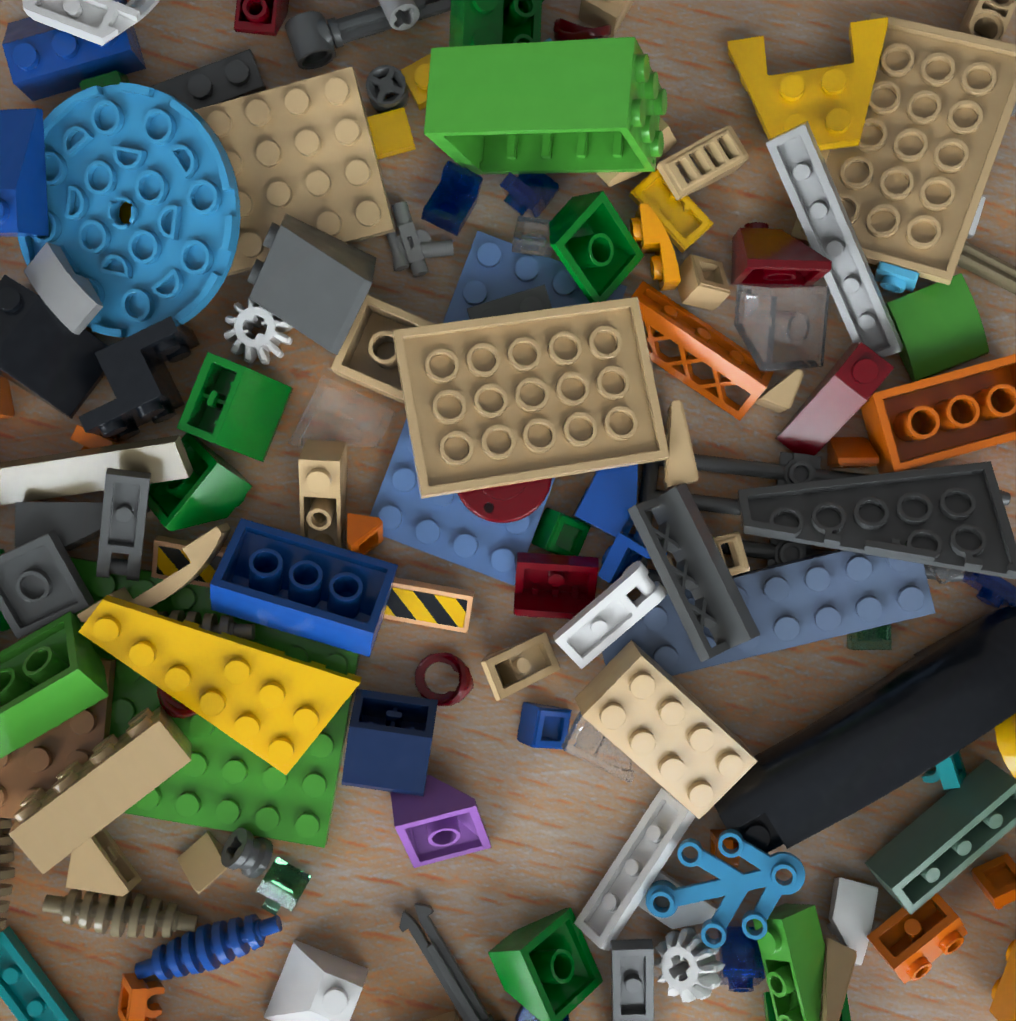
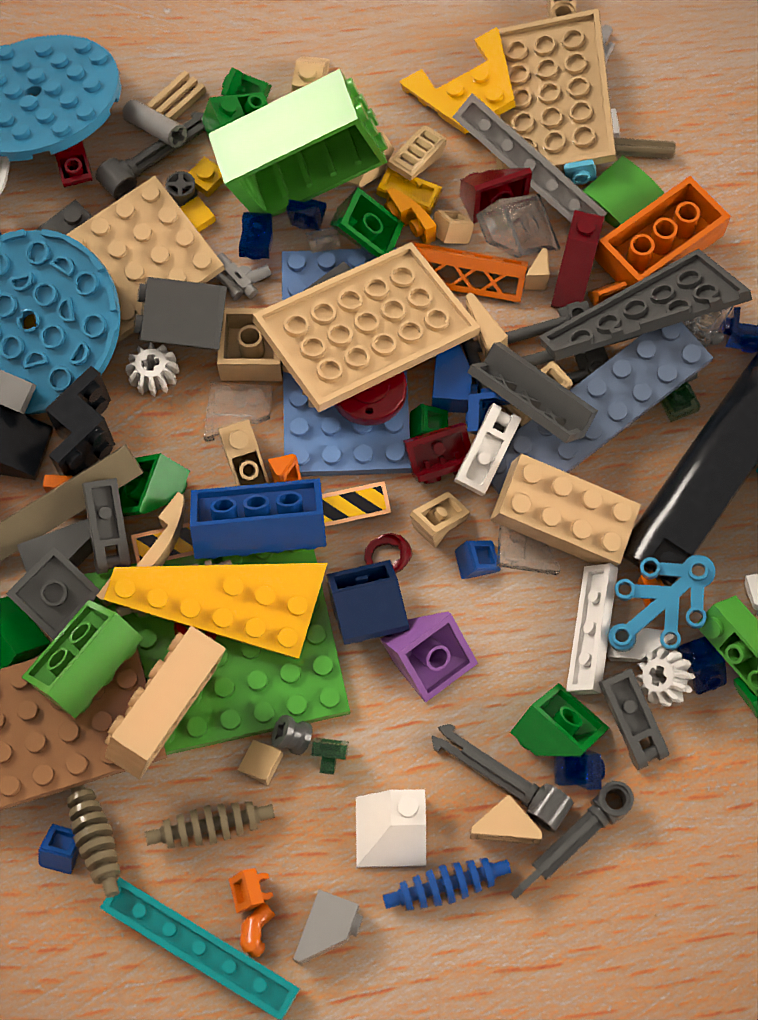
camera: 20 degrees left, 20 degrees down
tan slope [65,827,142,897] -> none
blue piece [135,914,282,981] -> none
green slope [177,352,293,462] -> none

